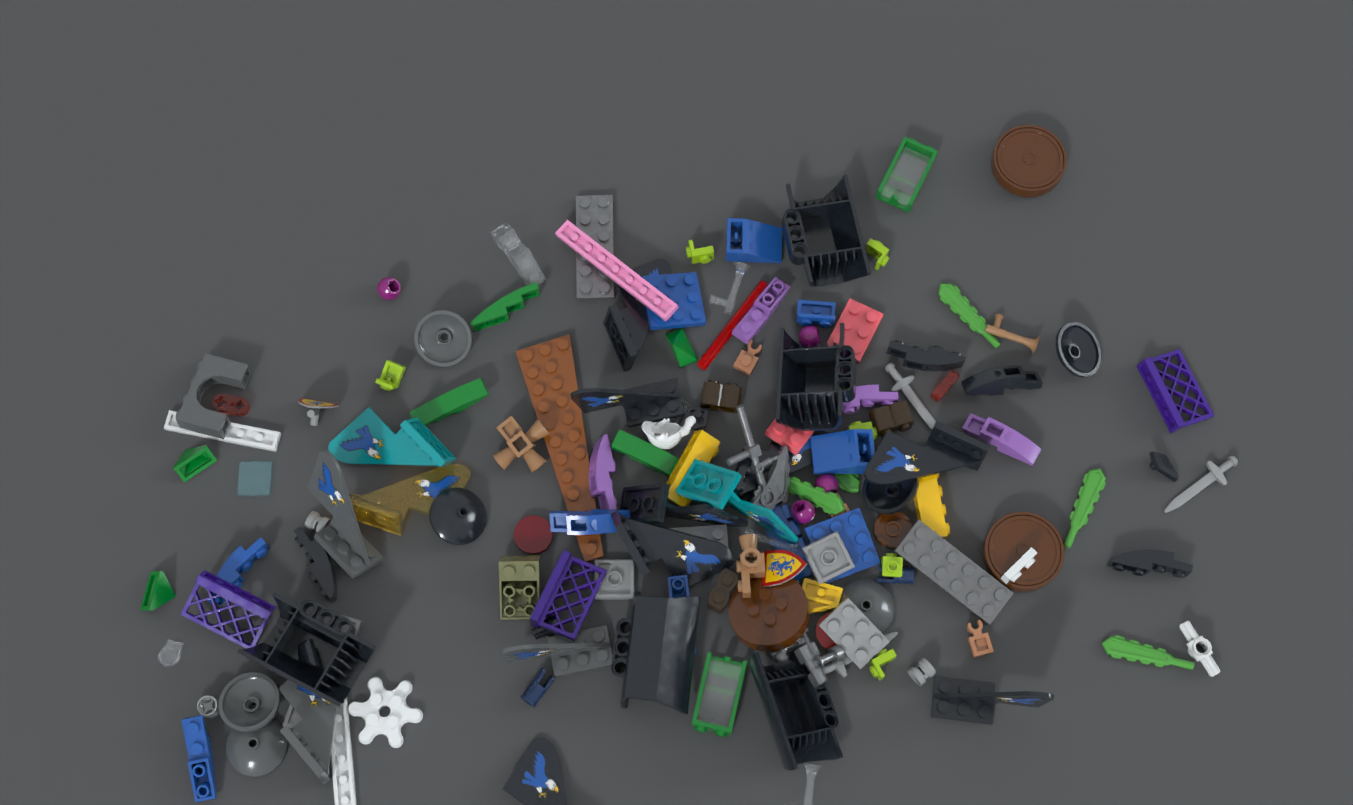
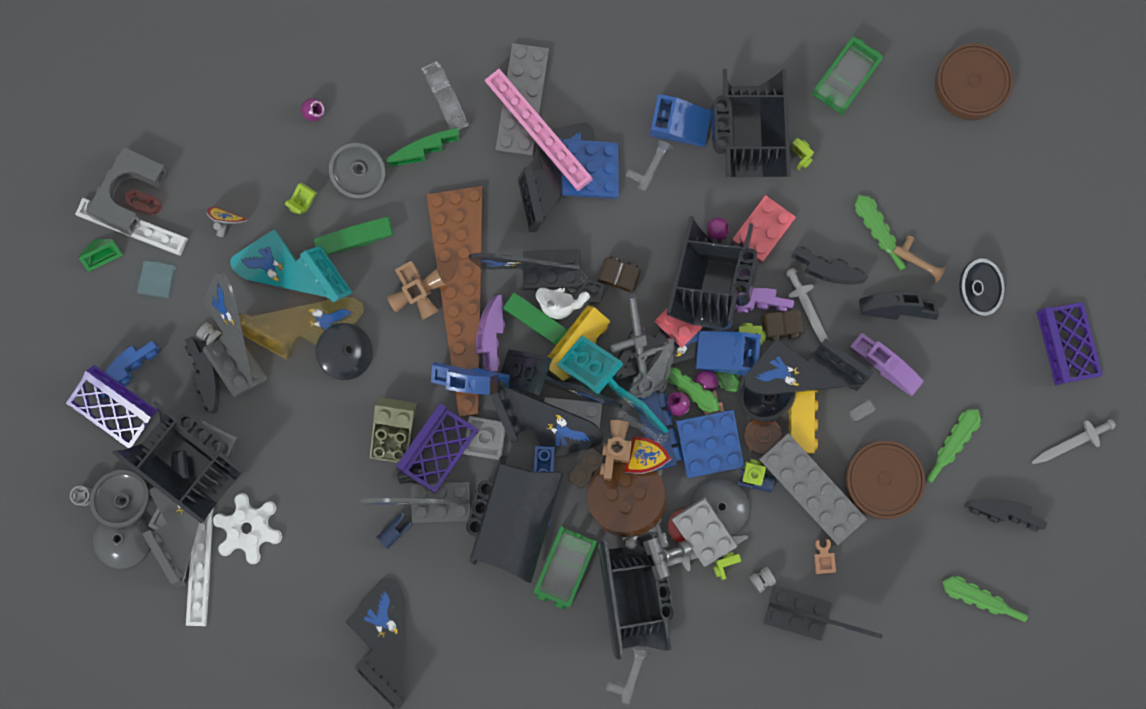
camera: 10 degrees right, 10 degrees up
green slope [140,571,176,611] -> none
clear animal [157,639,184,667] -> none
blue slope [181,715,217,802] -> none
dark red tile [513,515,553,555] -> none
green slope [665,328,698,368] -> none
lime bracket [686,240,714,264] -> none
red axle [697,280,768,370] -> none
medium lavender slope [732,277,790,344] -> none
nougat plate [733,340,762,376] -> none
blue bracket [796,300,836,328] -> none
light grey tile [801,531,855,585] -> none
yellow wing [802,578,843,614] -> none
clear red beam [930,370,960,403] -> none
white plate [1001,547,1037,584] -> none
black piece [1149,451,1179,482] -> none
white axle [1179,621,1220,677] -> none
none -> clear piece [849,400,876,422]

